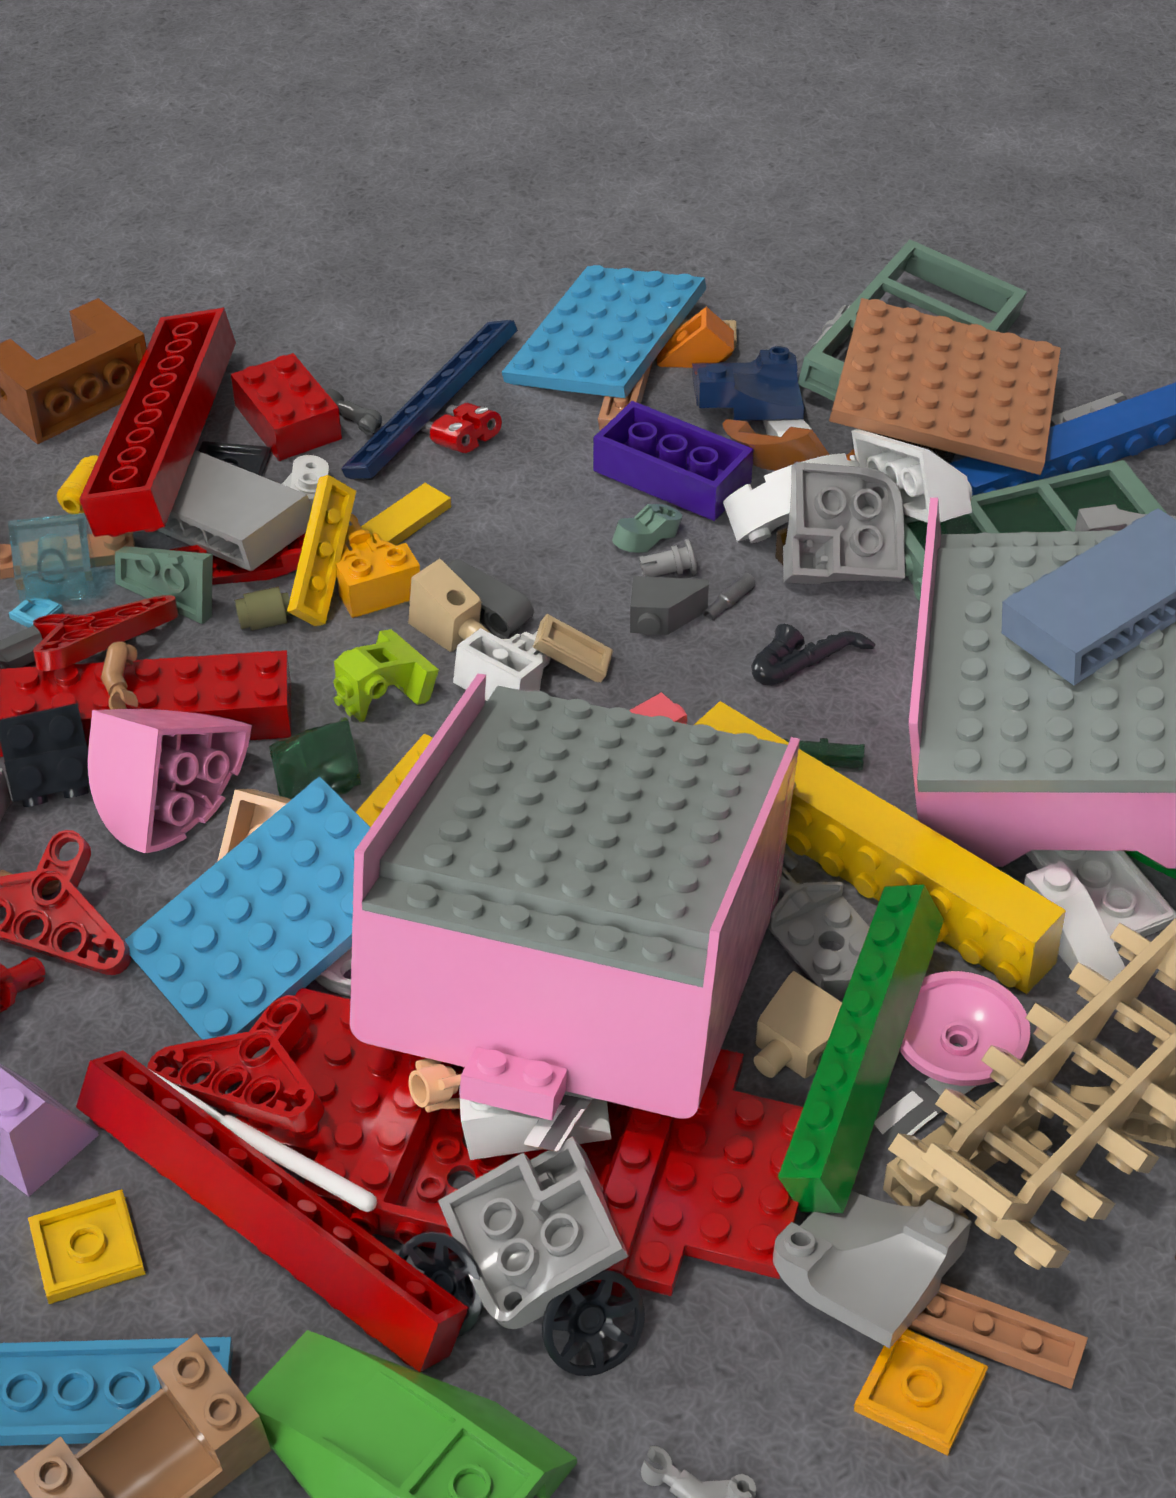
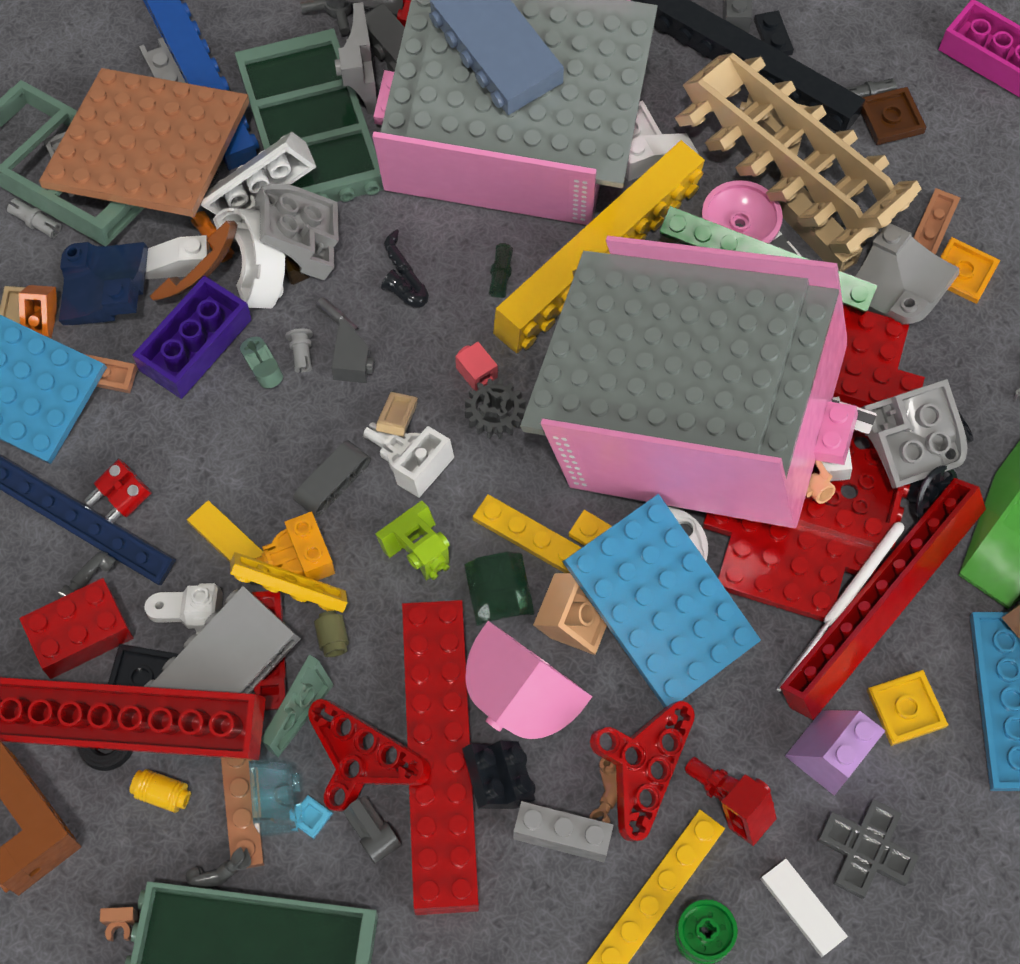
camera: 90 degrees left, 20 degrees up
medium nougat arm [101,642,138,709] -> none
red beam [147,995,324,1132] -> none
tan torso [408,558,490,652] -> none

